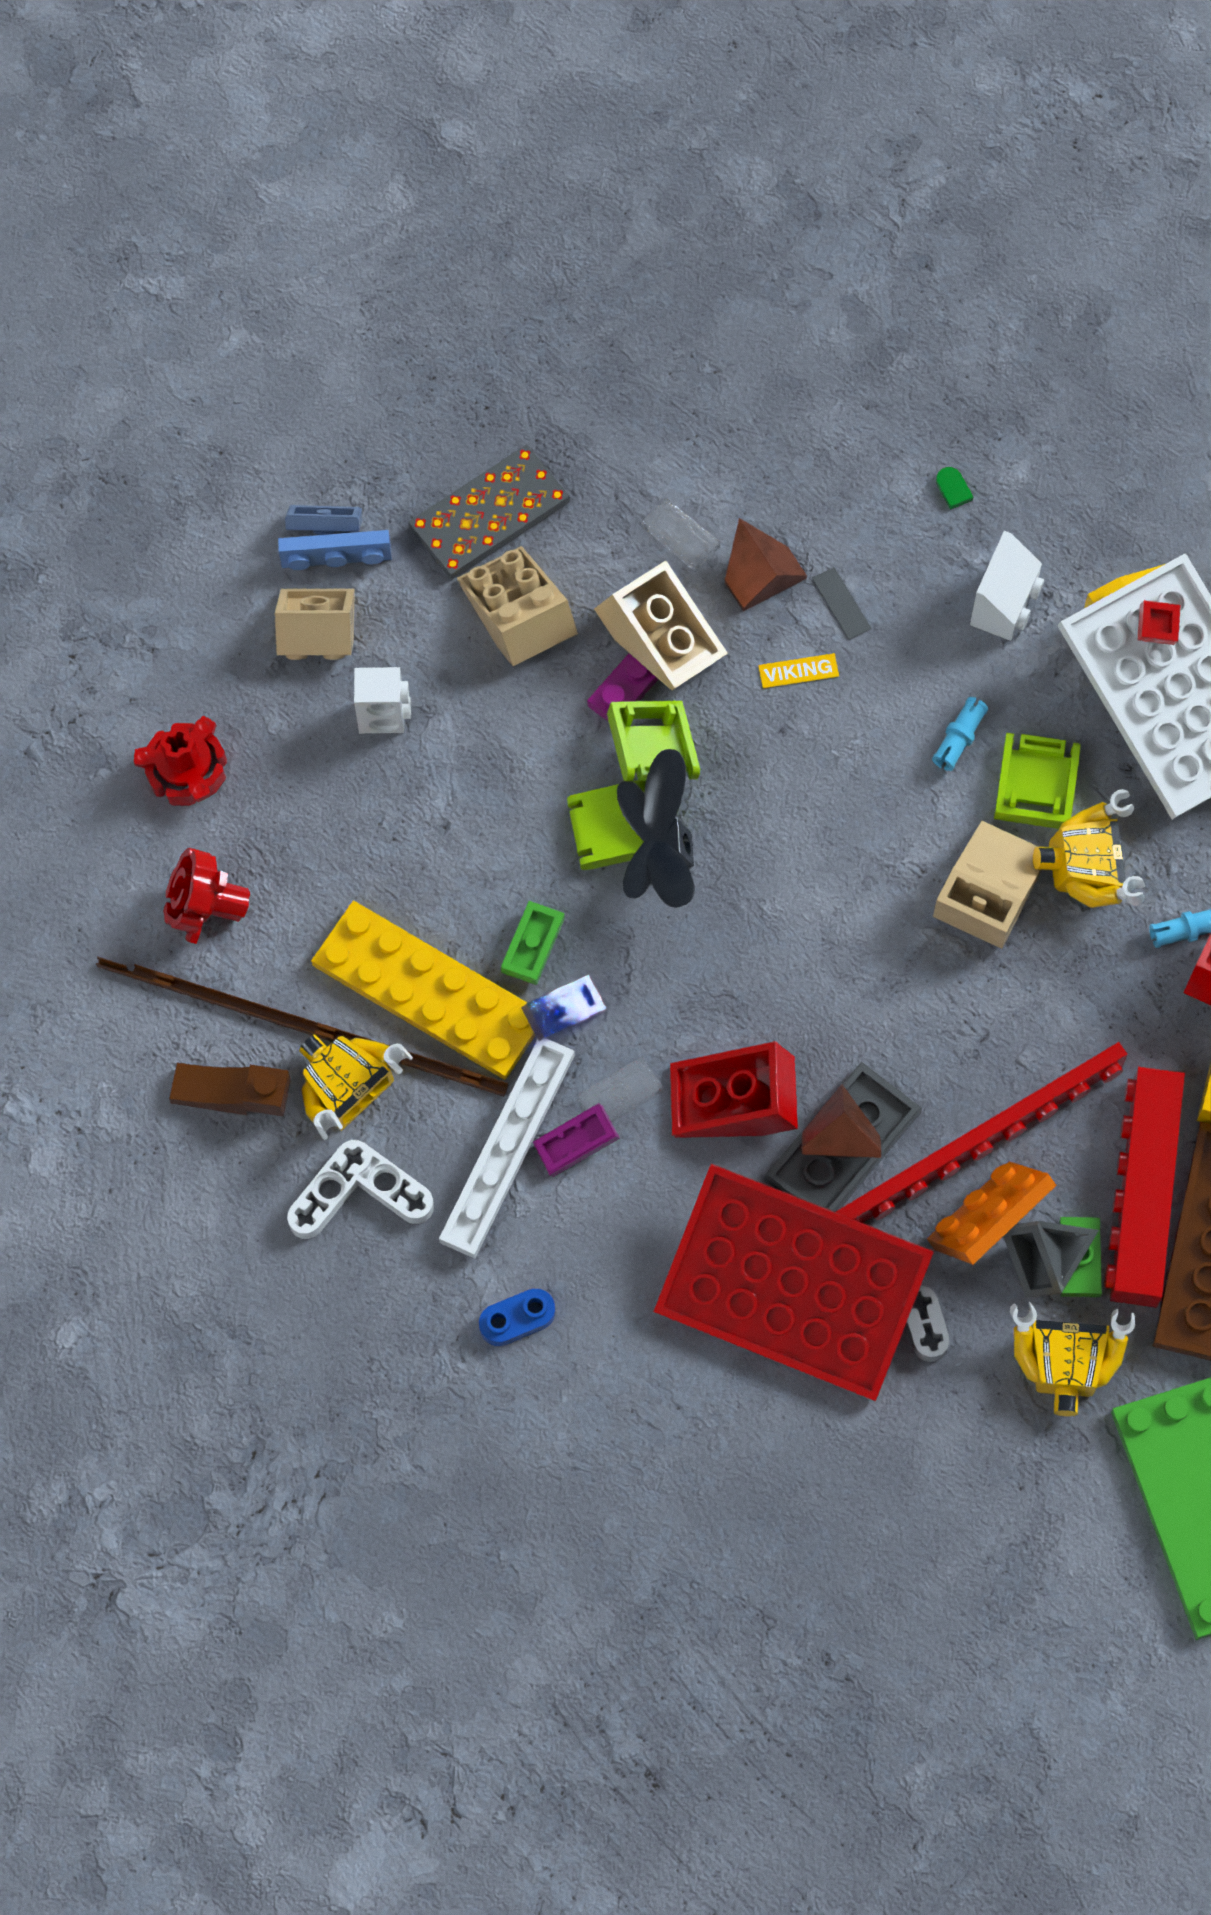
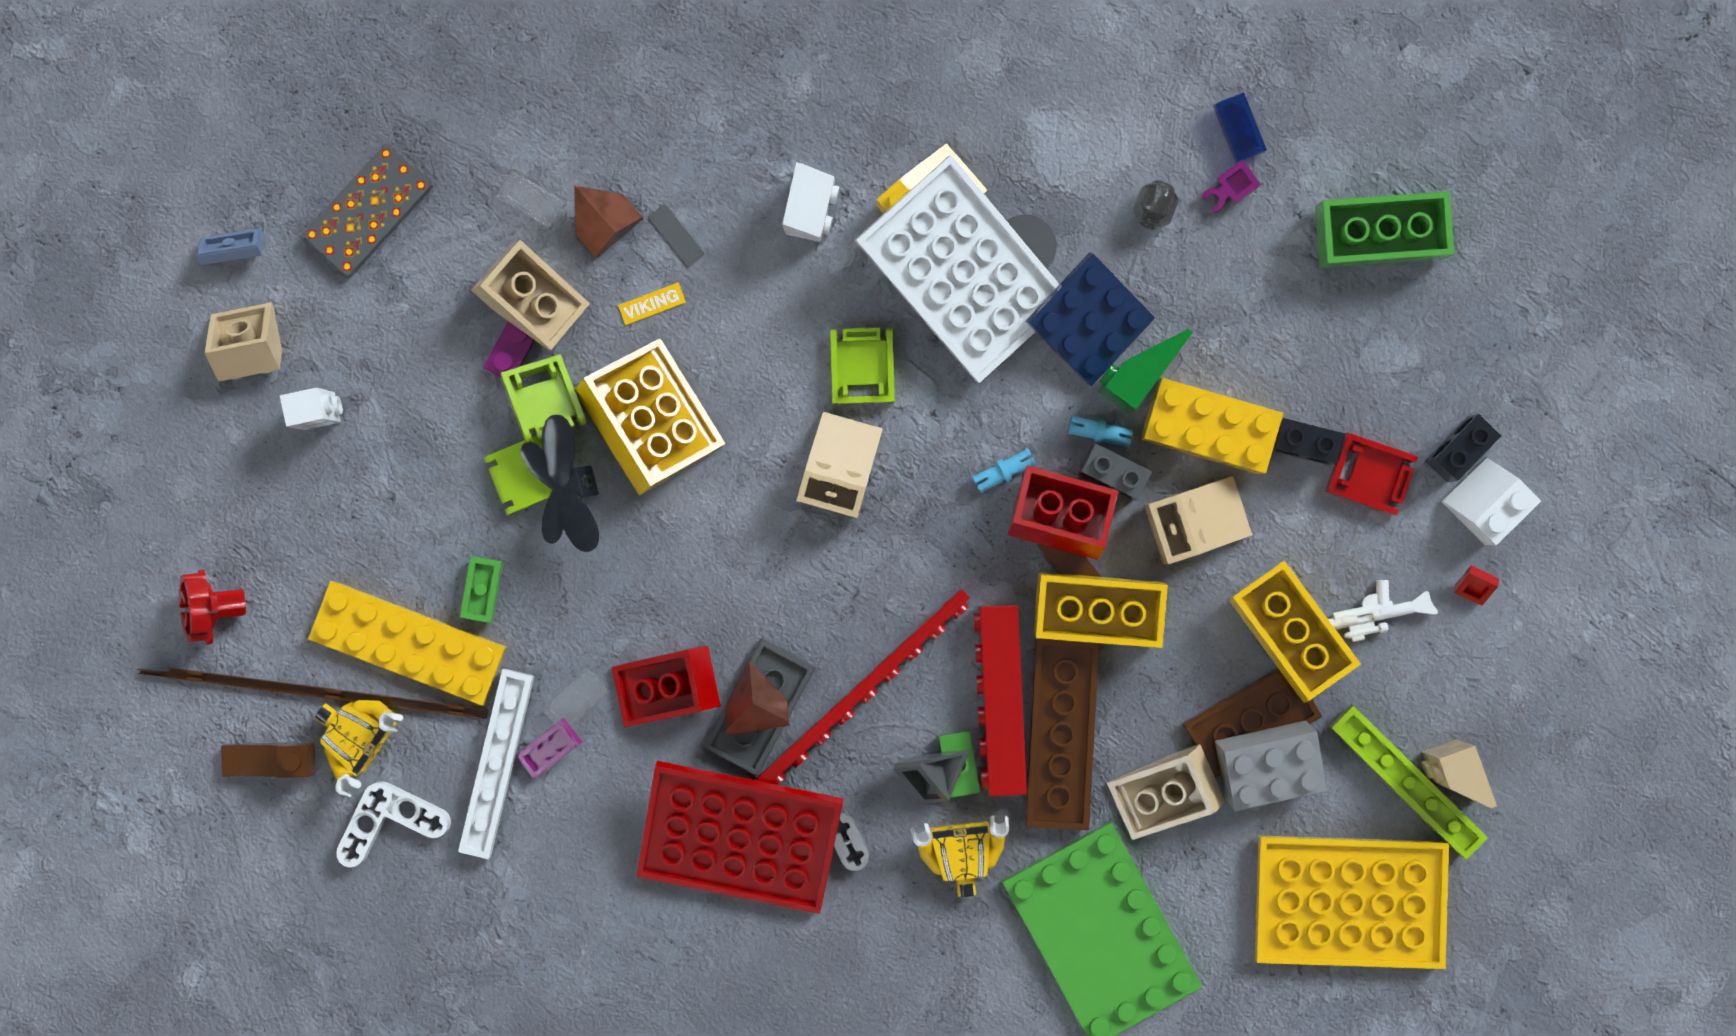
camera: 10 degrees left, 20 degrees up
red piece [134,716,227,806] -> none
medium blue plate [278,530,392,570] -> none
tan slope [457,546,578,666] -> none
blue plate [479,1289,555,1346] -> none
clear blue plate [521,975,606,1042] -> none
orange plate [927,1161,1057,1265] -> none
medium azure pin [932,697,989,771] -> none
green piece [936,467,974,510] -> none
yellow torso [1033,789,1145,908] -> none
red plate [1137,600,1181,645] -> none
none -> yellow slope [574,339,725,496]

